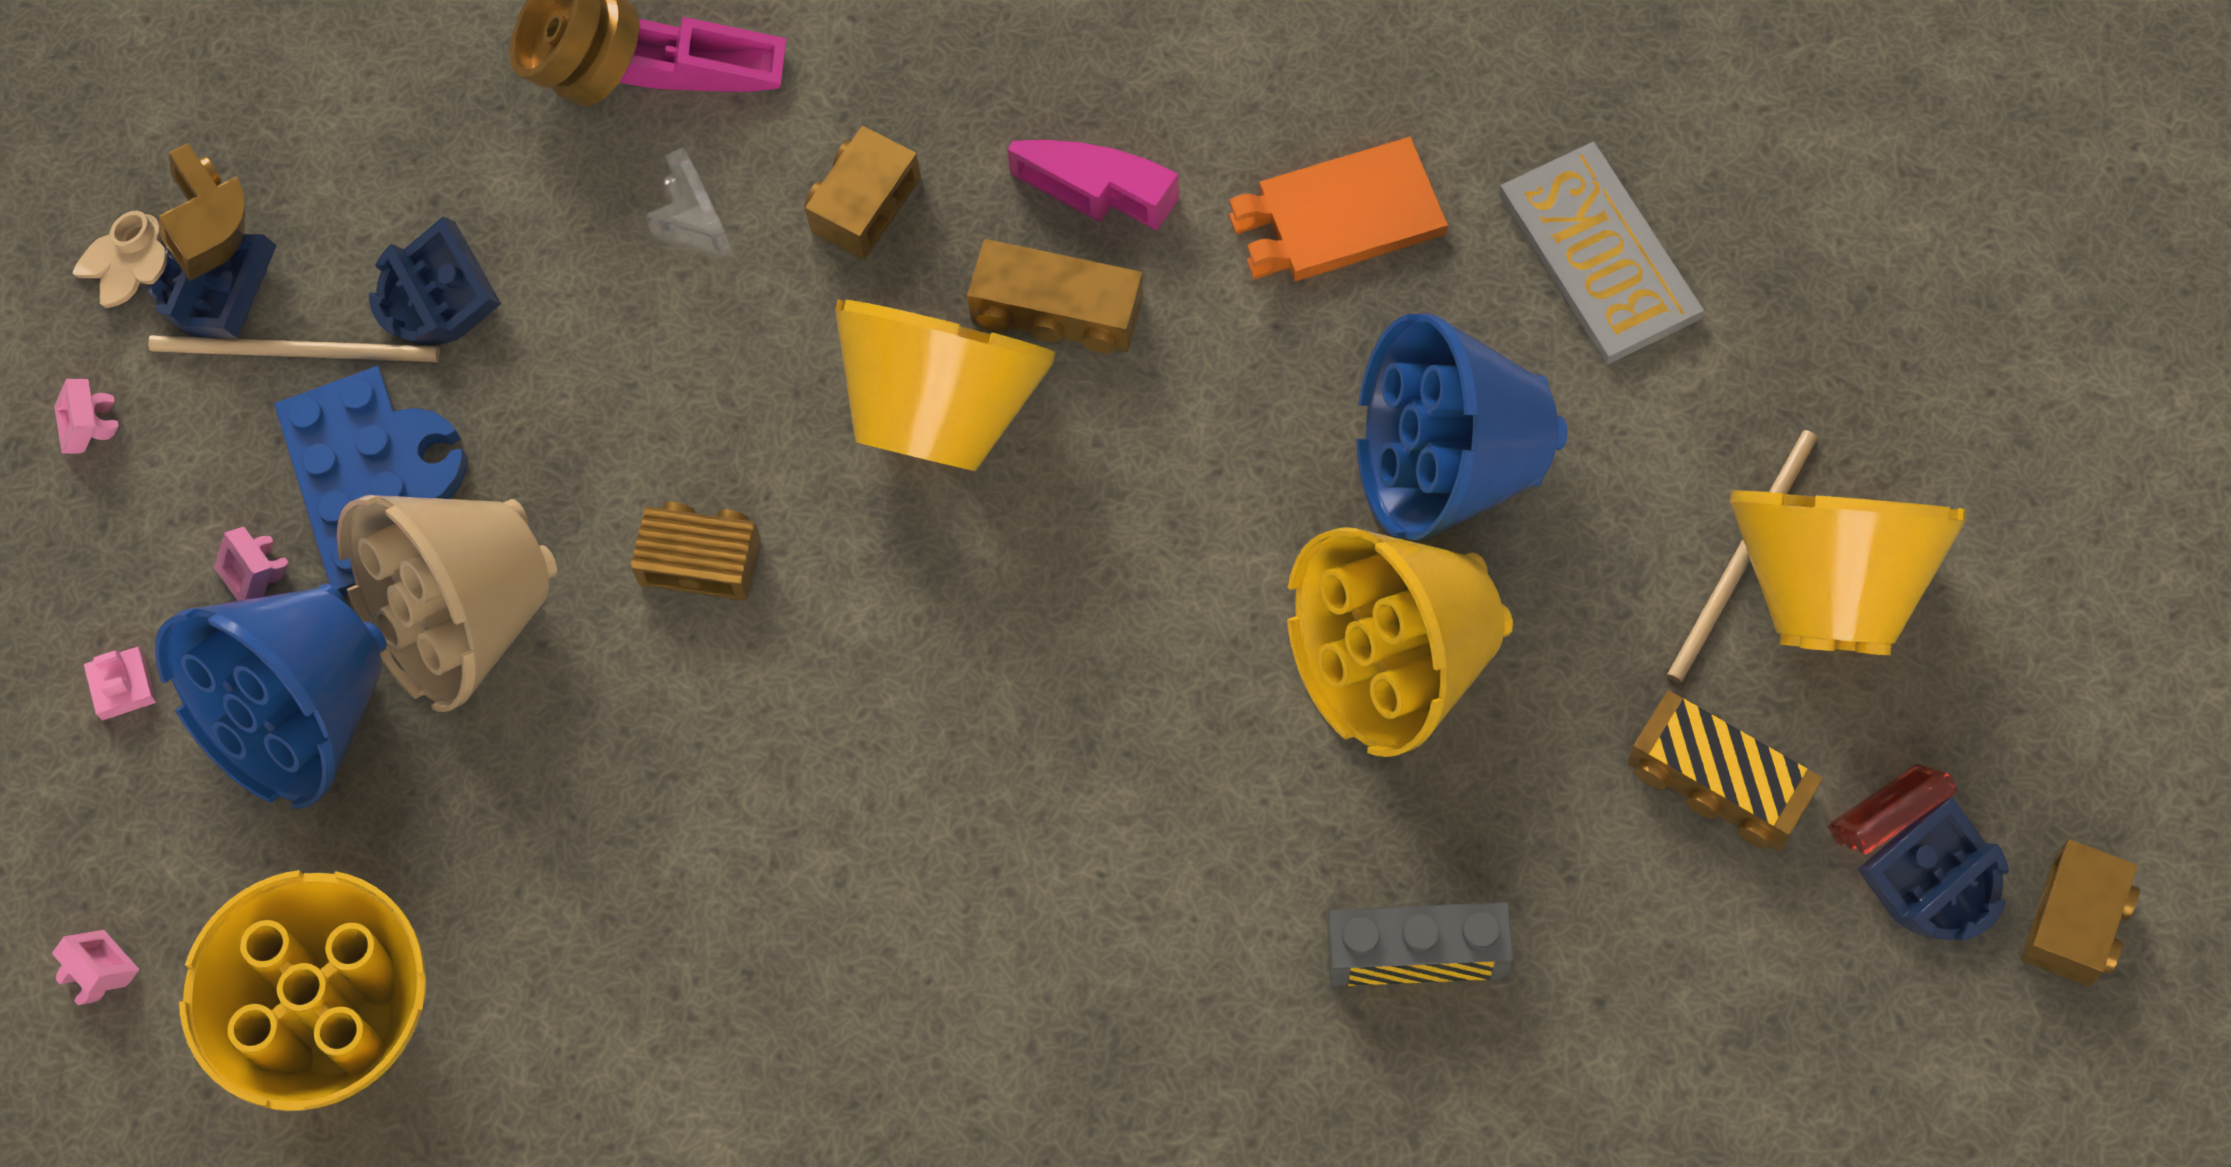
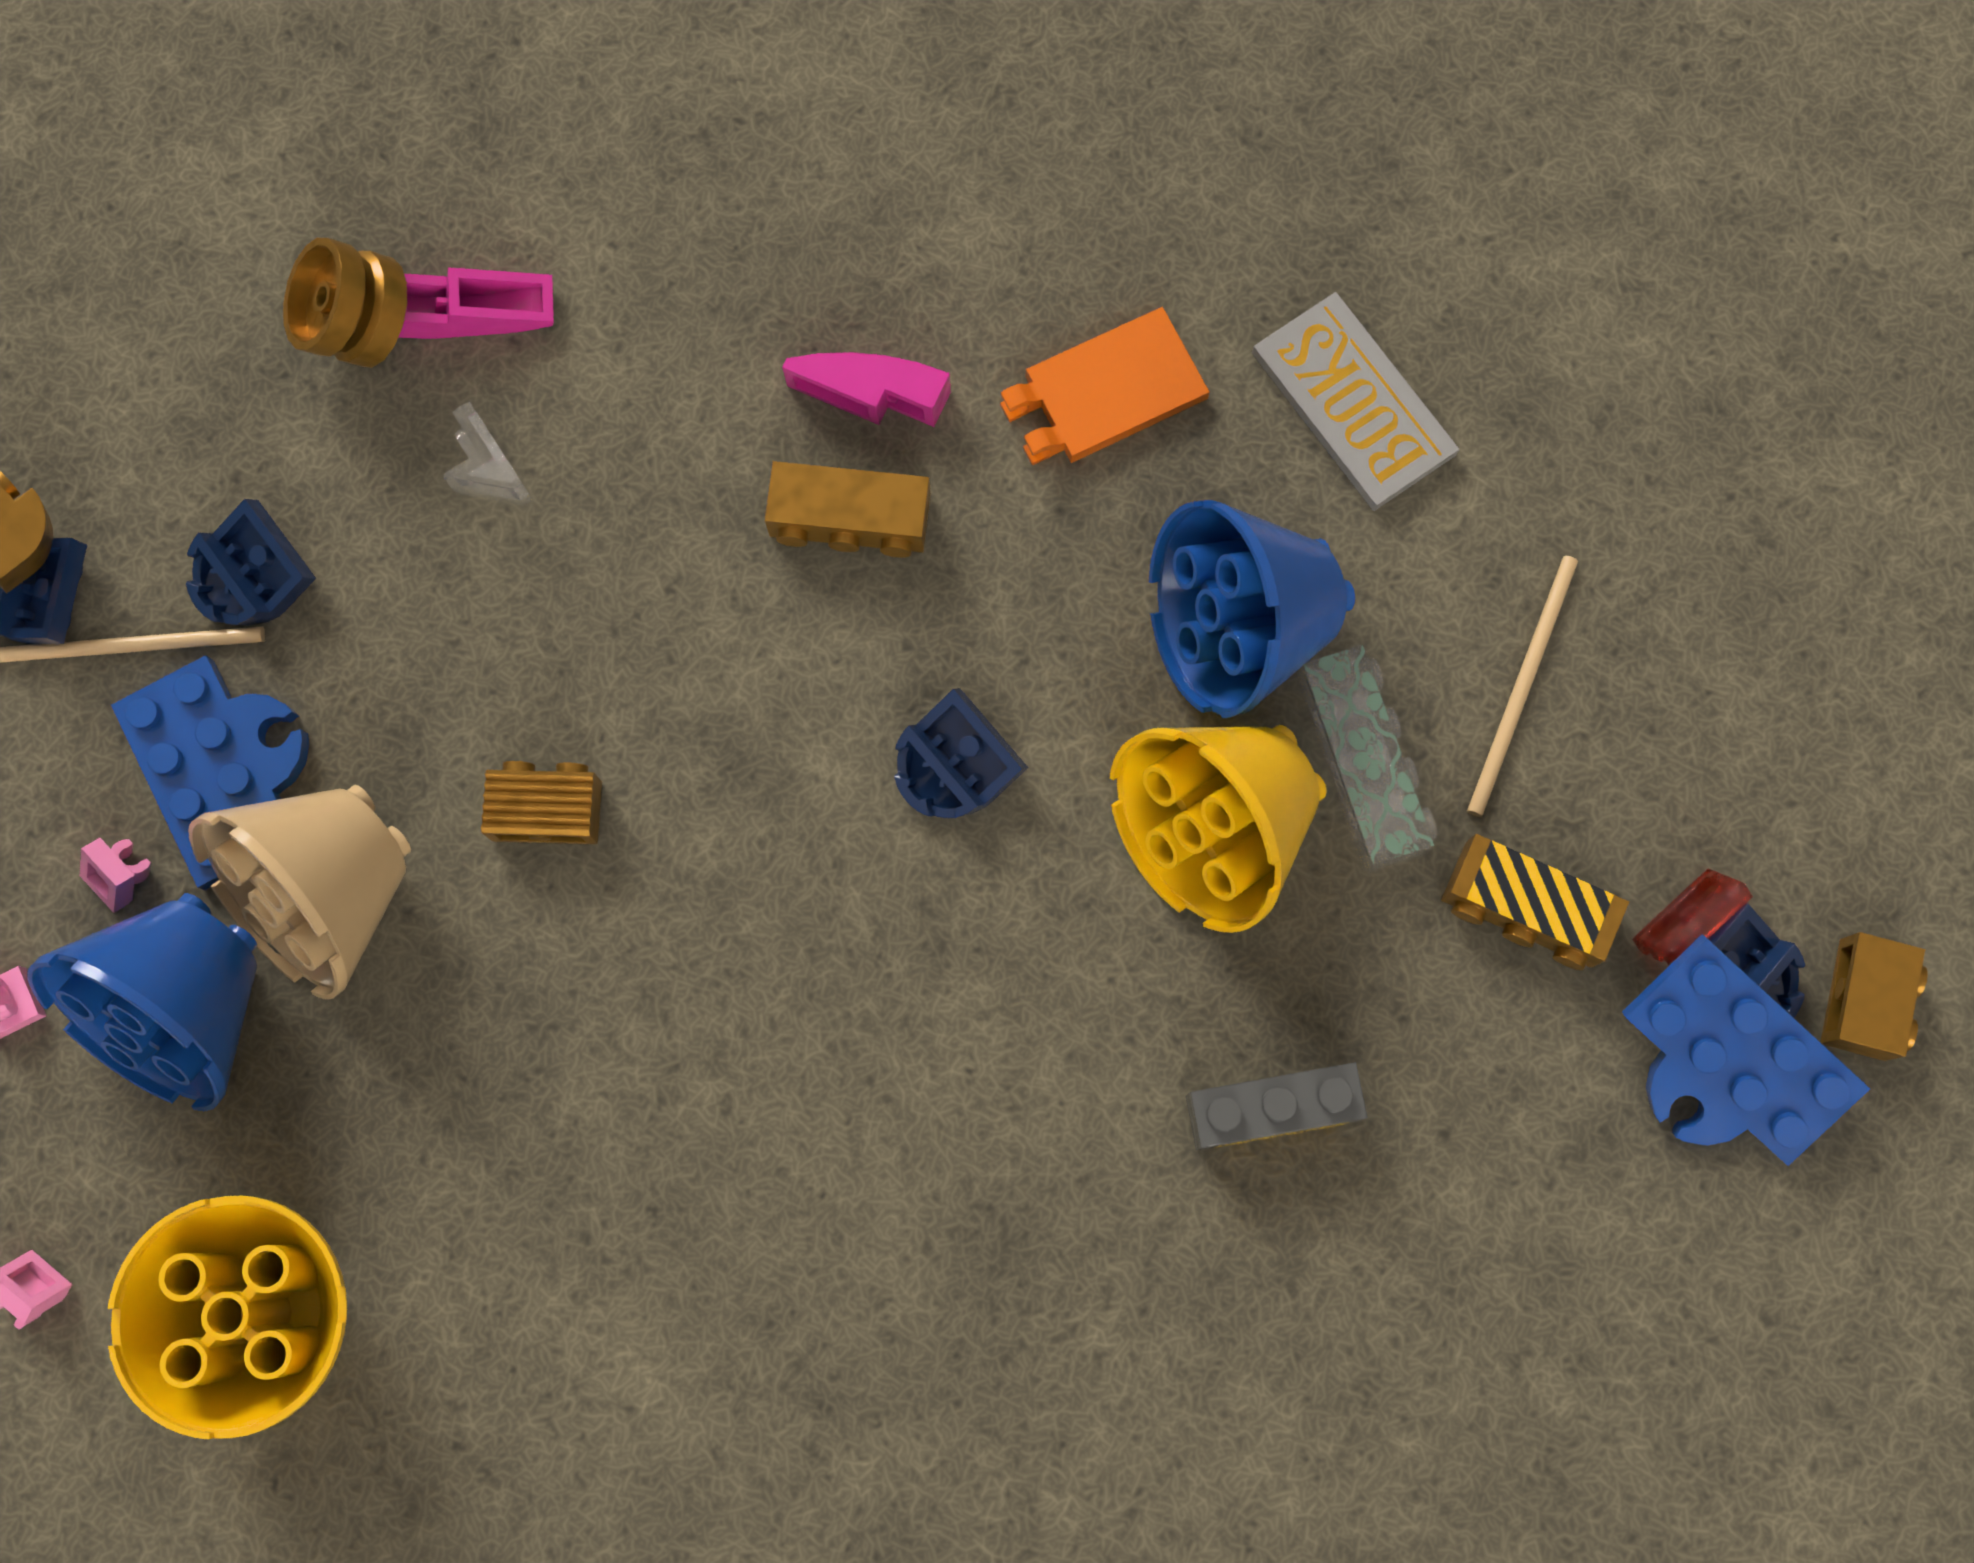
camera: 10 degrees left, 10 degrees up
pearl gold brick [805,126,921,260] -> none
yellow cone [835,299,1056,472] -> none
yellow cone [1730,490,1967,655] -> none
none -> dark blue slope [894,688,1029,818]
none -> clear brick [1296,645,1437,874]
none -> blue plate [1622,934,1870,1166]

